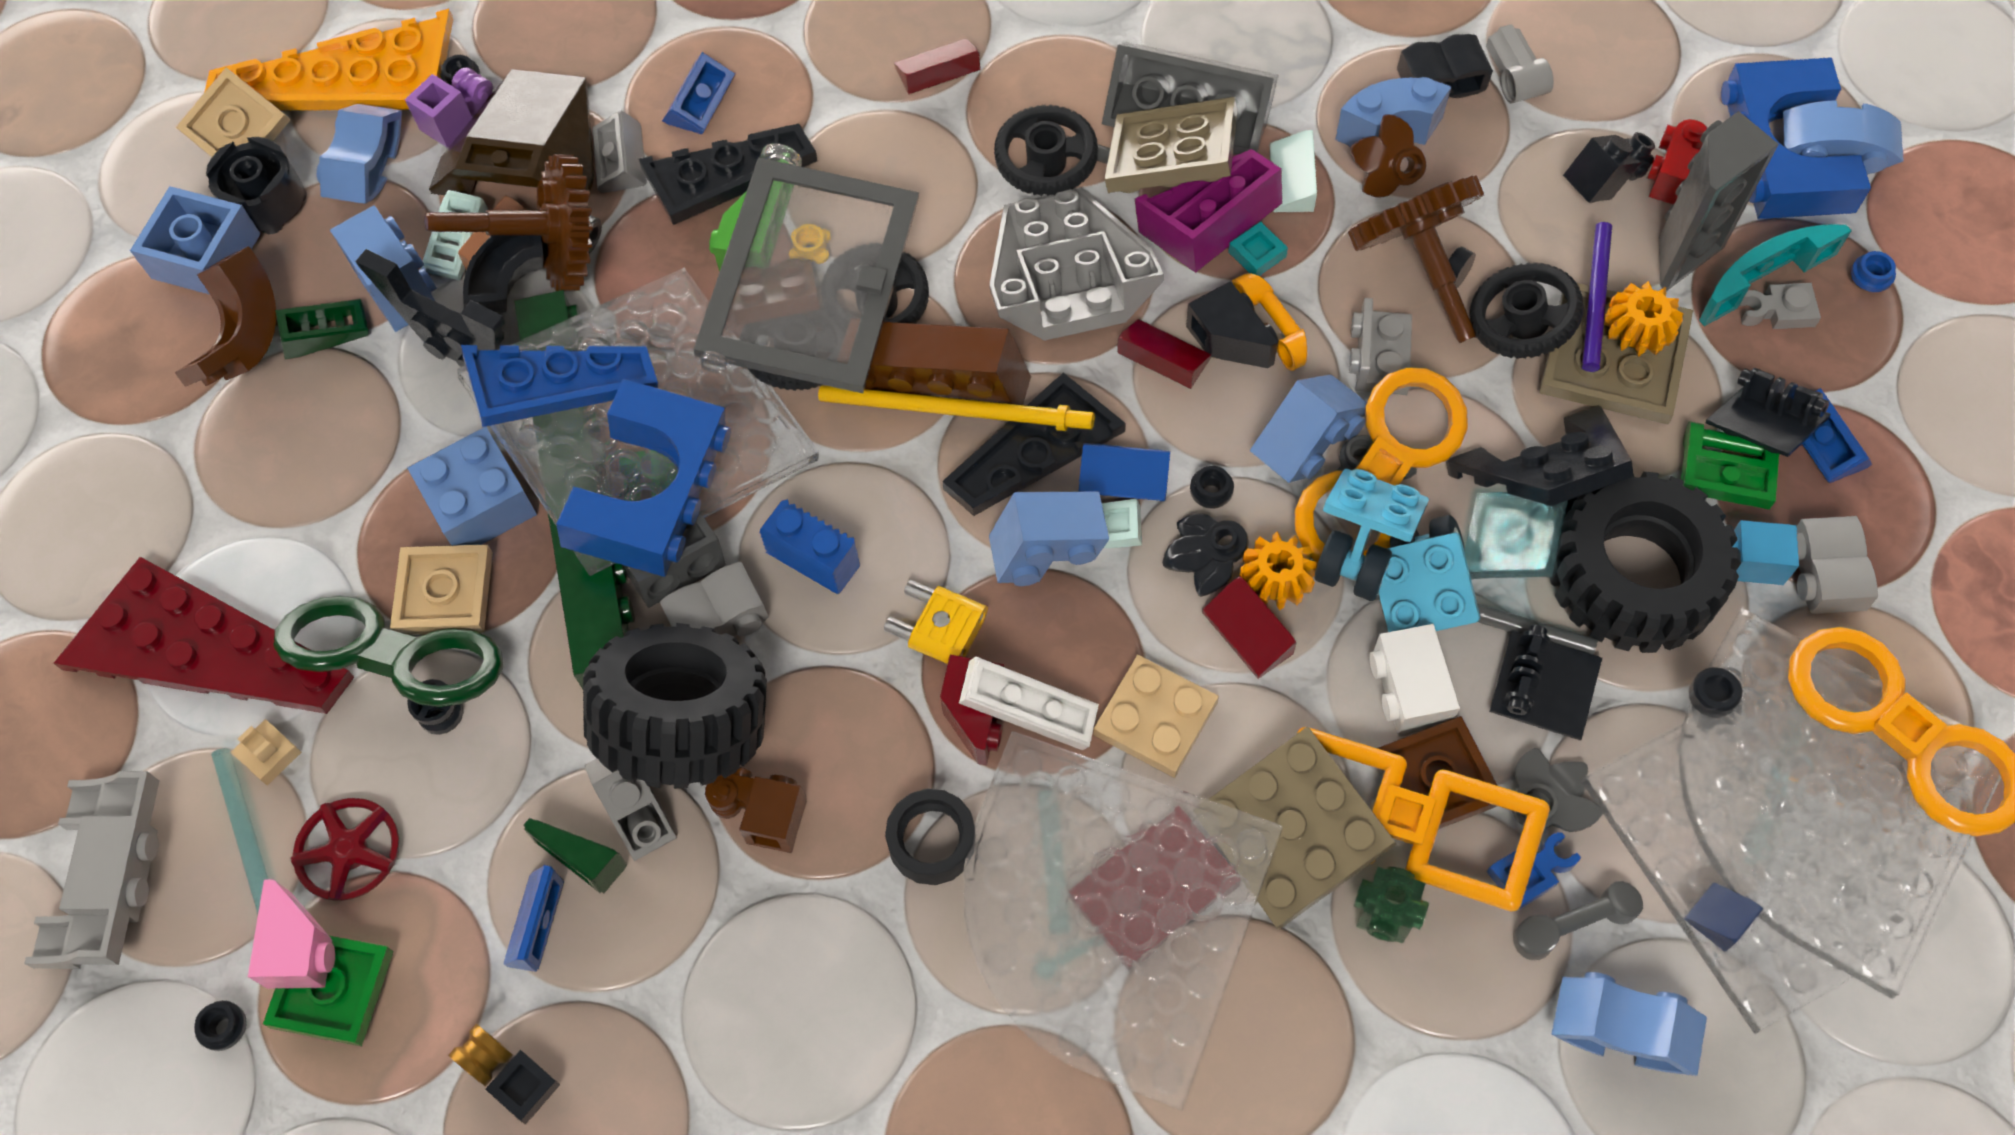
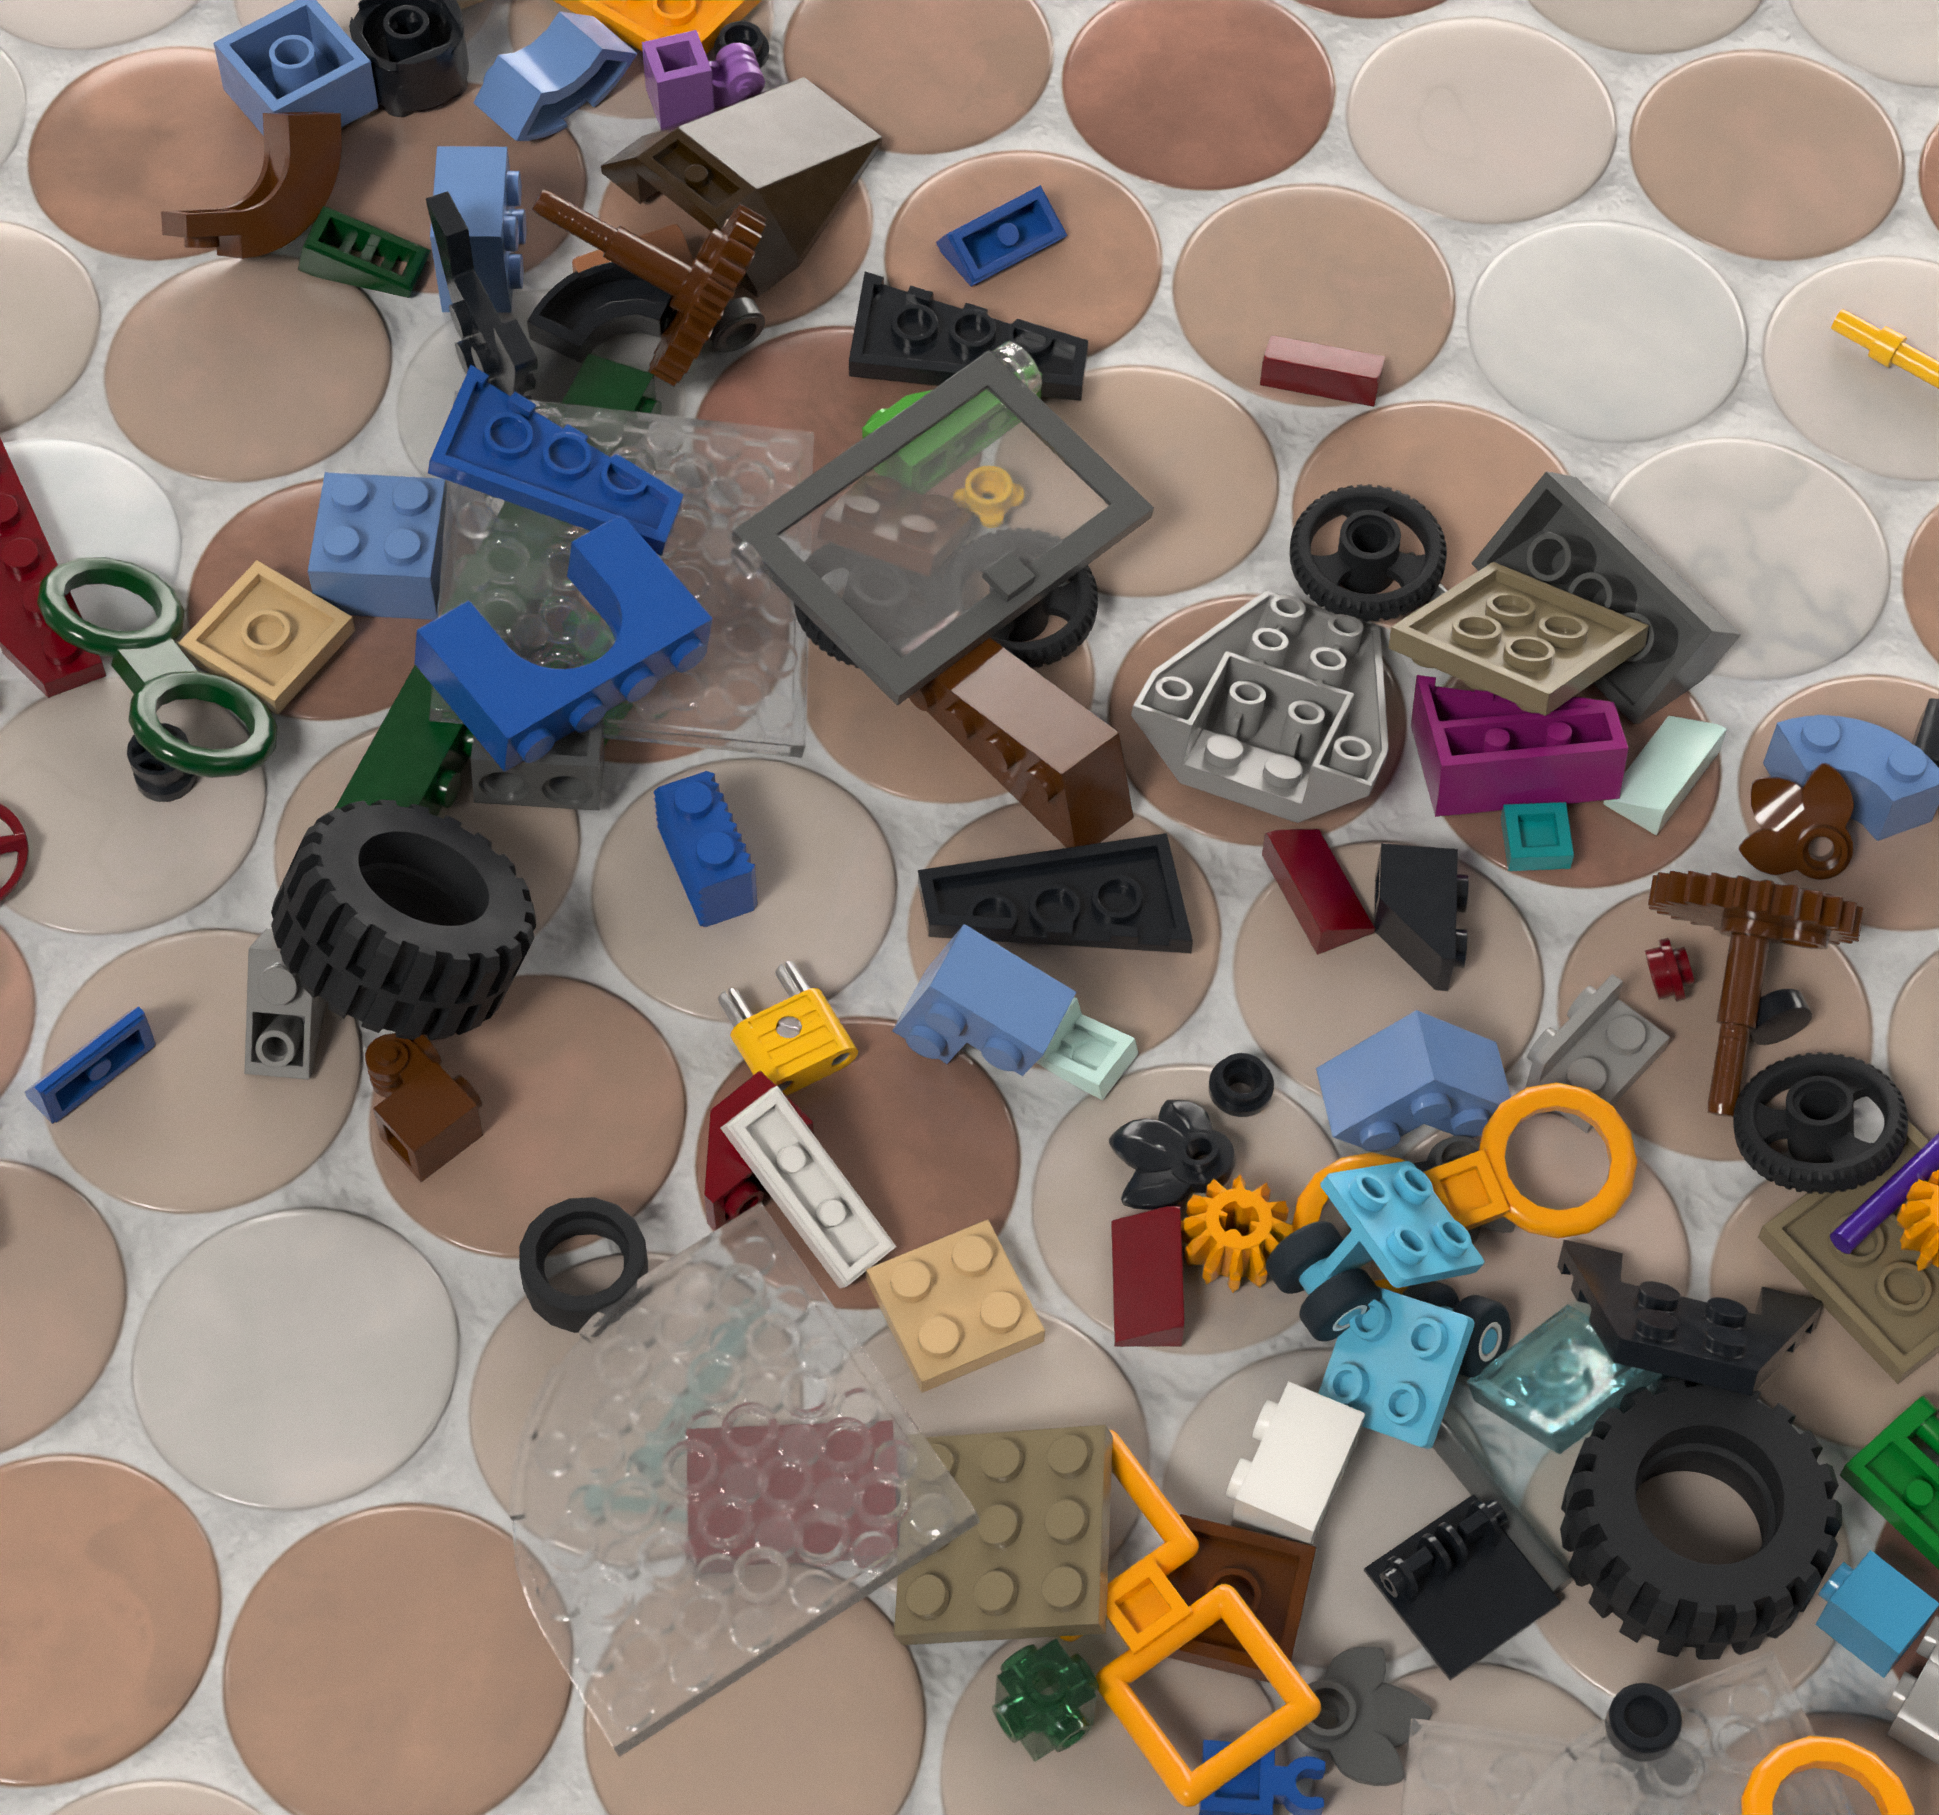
camera: 30 degrees right, 5 degrees down
light aqua slope [421,190,488,280] -> none
dark green slope [523,818,627,893] -> none
light grey slope [592,110,647,193] -> none
light grey brick [660,562,769,636] -> none
yellow bar [818,385,1095,431] -> none
blue slope [1078,443,1171,501] -> none
light orange bar [1231,273,1307,371] -> none
none -> dark red plate [1645,938,1695,1002]

